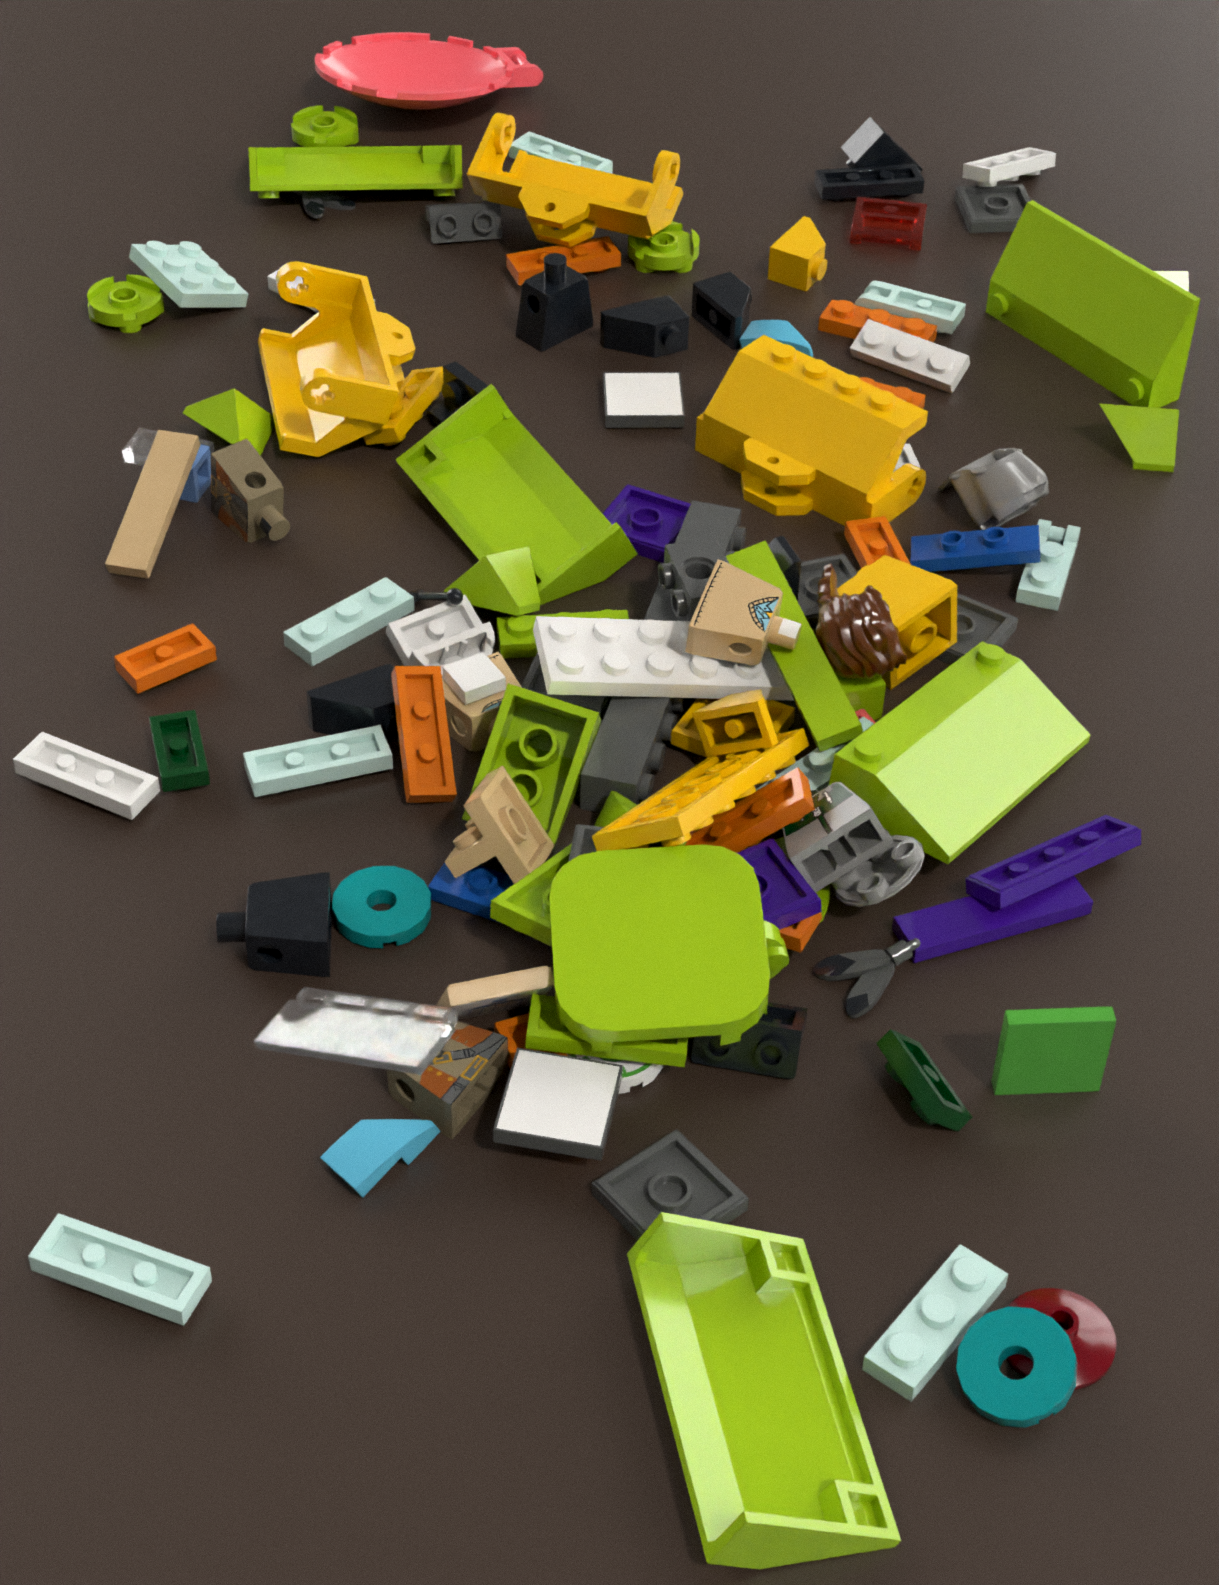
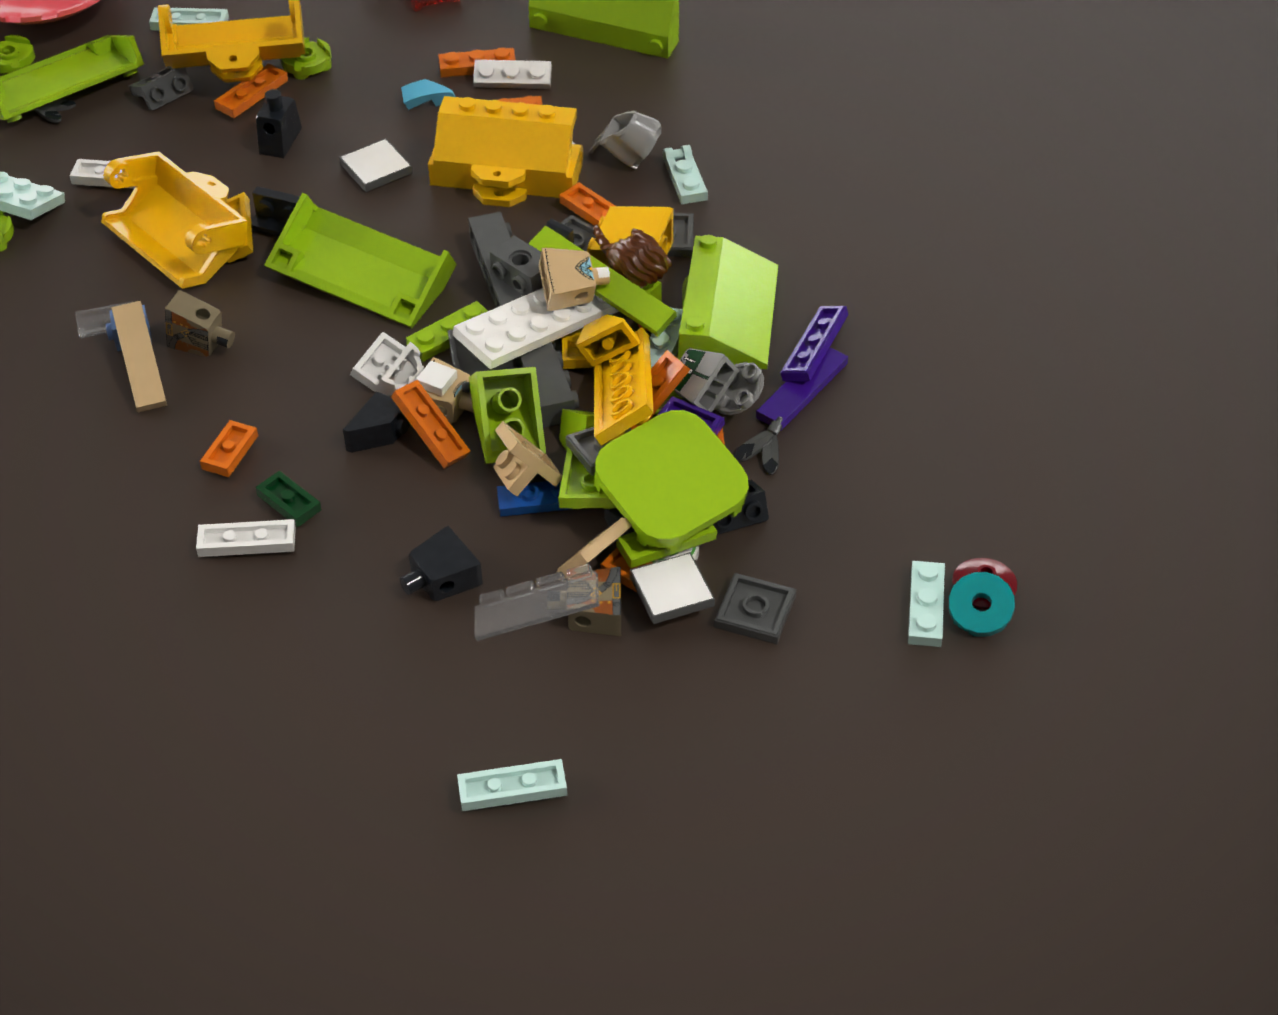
camera: 30 degrees left, 5 degrees up
lime slope [183,388,275,456] -> none
light aqua plate [243,725,393,797] -> none
light aqua plate [283,577,415,666] -> none
medium azure slope [320,1119,441,1198] -> none
teal tile [332,866,431,948] -> none
black hinge [408,588,463,605] -> none
lime slope [444,546,541,616] -> none
black slope [600,295,689,358] -> none
dark purple tile [603,484,691,563] -> none
lime slope [627,1212,901,1570] -> none
black slope [691,271,752,351] -> none
yellow slope [767,216,827,292] -> none
light aqua plate [854,281,966,334] -> none
dark green plate [876,1029,973,1132] -> none
blue plate [910,525,1041,572] -> none
bright green tile [991,1006,1116,1095] -> none
lime slope [1099,403,1179,472] -> none

